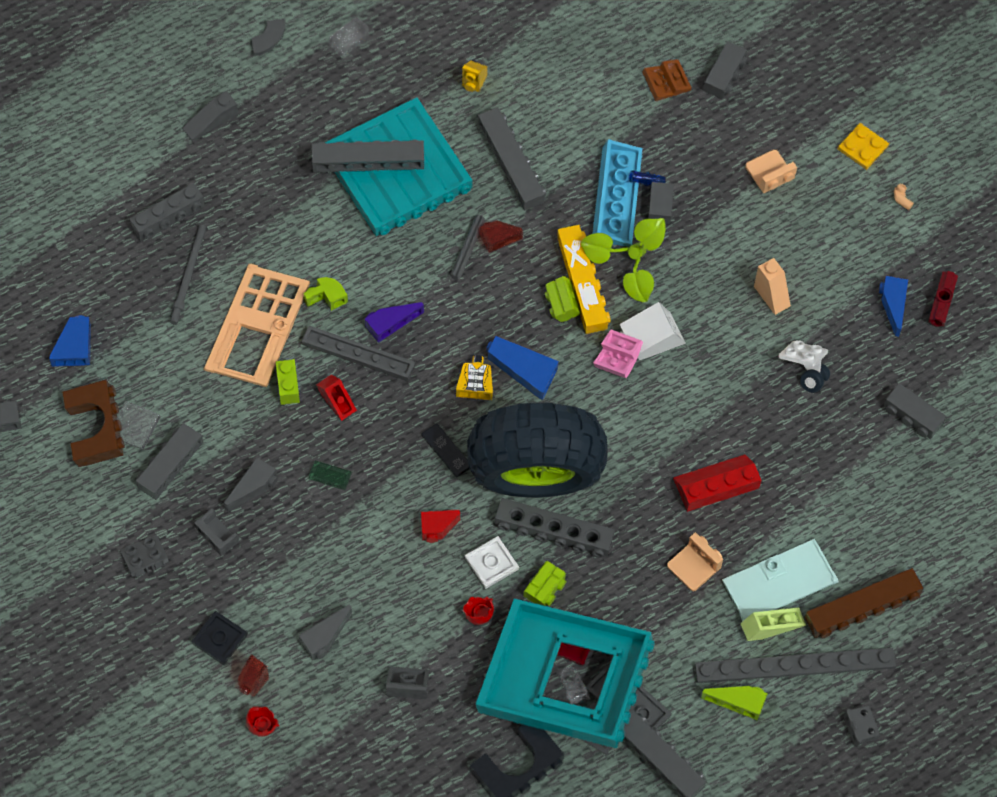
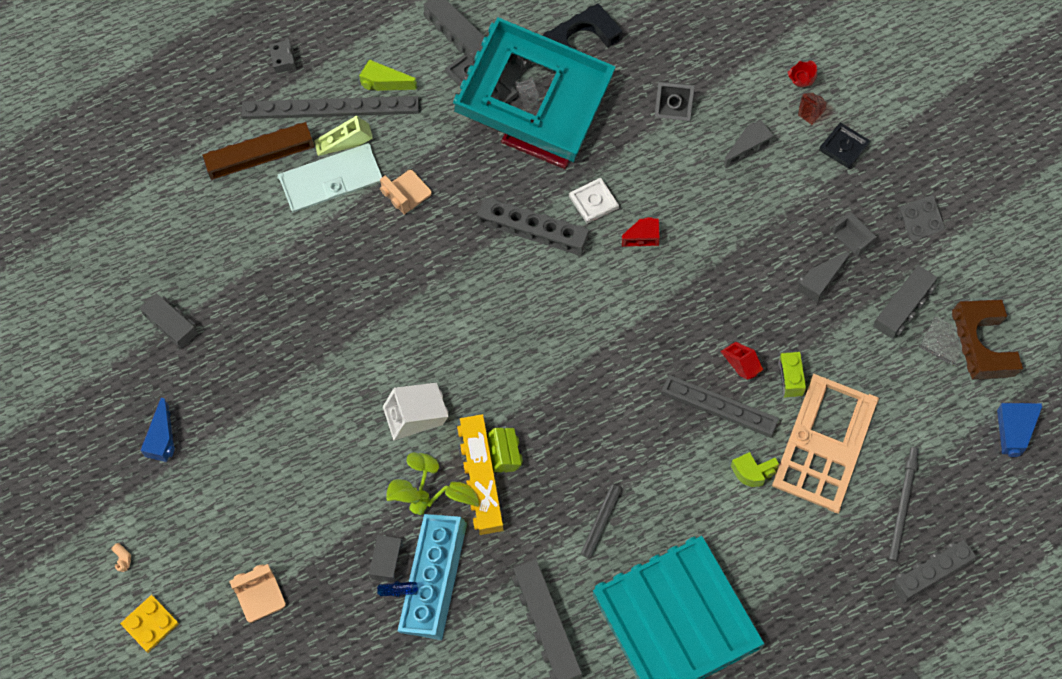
camera: 170 degrees left, 0 degrees up
clear green tile [308,460,352,490] -> none
dark grey brick [312,140,424,172] -> none
dark purple slope [365,302,424,343] -> none
black tile [422,423,470,478] -> none
torso [456,355,493,400] -> none
red hair [463,596,494,626] -> none
black wheel [467,403,608,498] -> none
clear red slope [480,220,523,253] -> none
blue slope [486,336,559,400] -> none
lime brick [524,561,567,606] -> none
bright pink slope [593,330,643,378] -> none
red slope [673,454,761,512] -> none
light nougat slope [754,258,791,315] -> none
white plate [779,340,830,393] -> none
dark red piece [928,271,958,327] -> none

